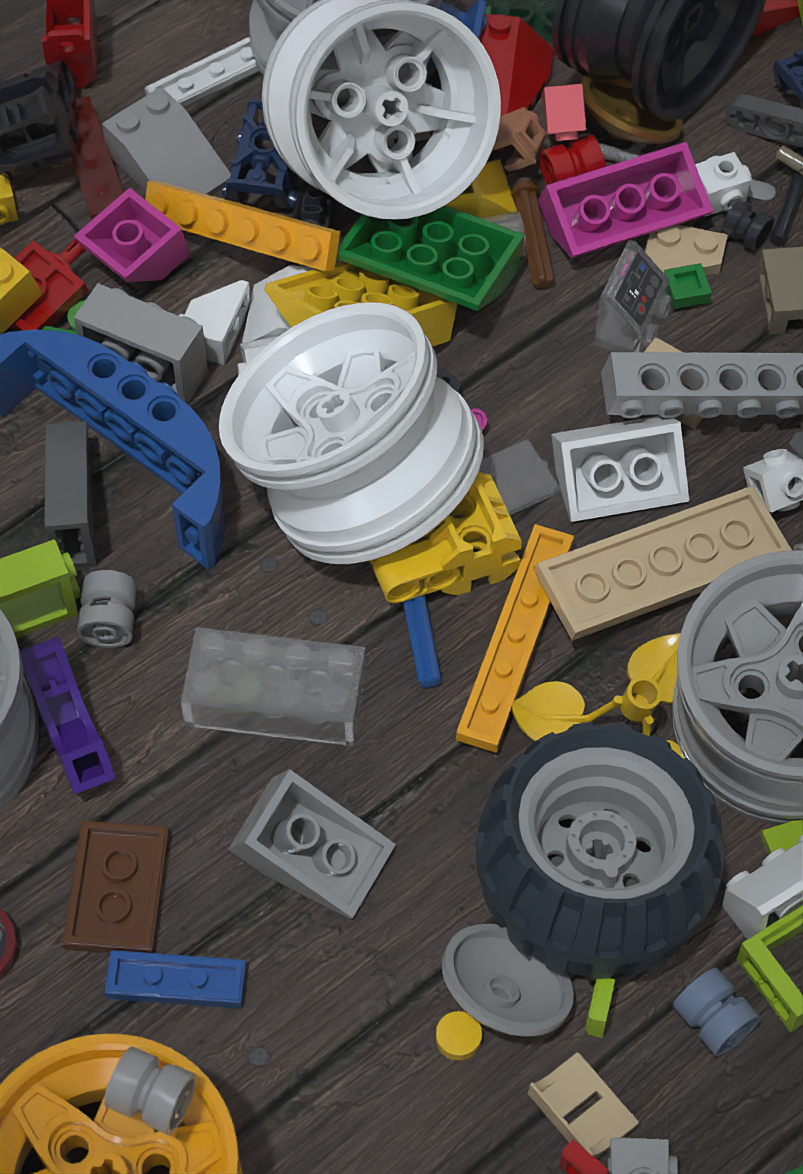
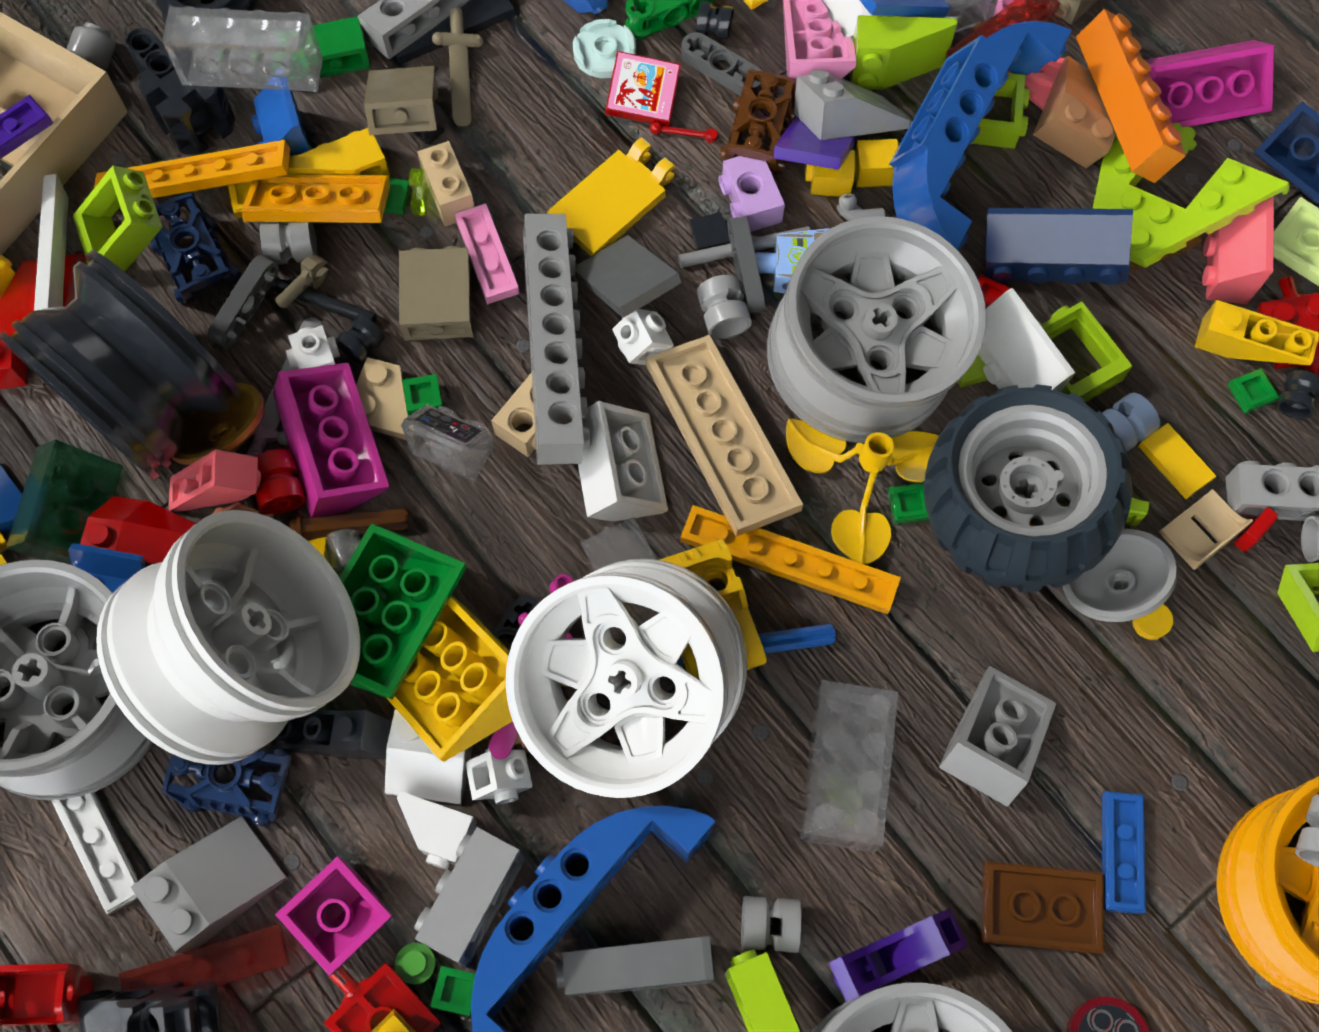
camera: 90 degrees left, 10 degrees up
light orange plate [145,181,340,272] -> none
none -> yellow tile [1138,423,1216,499]

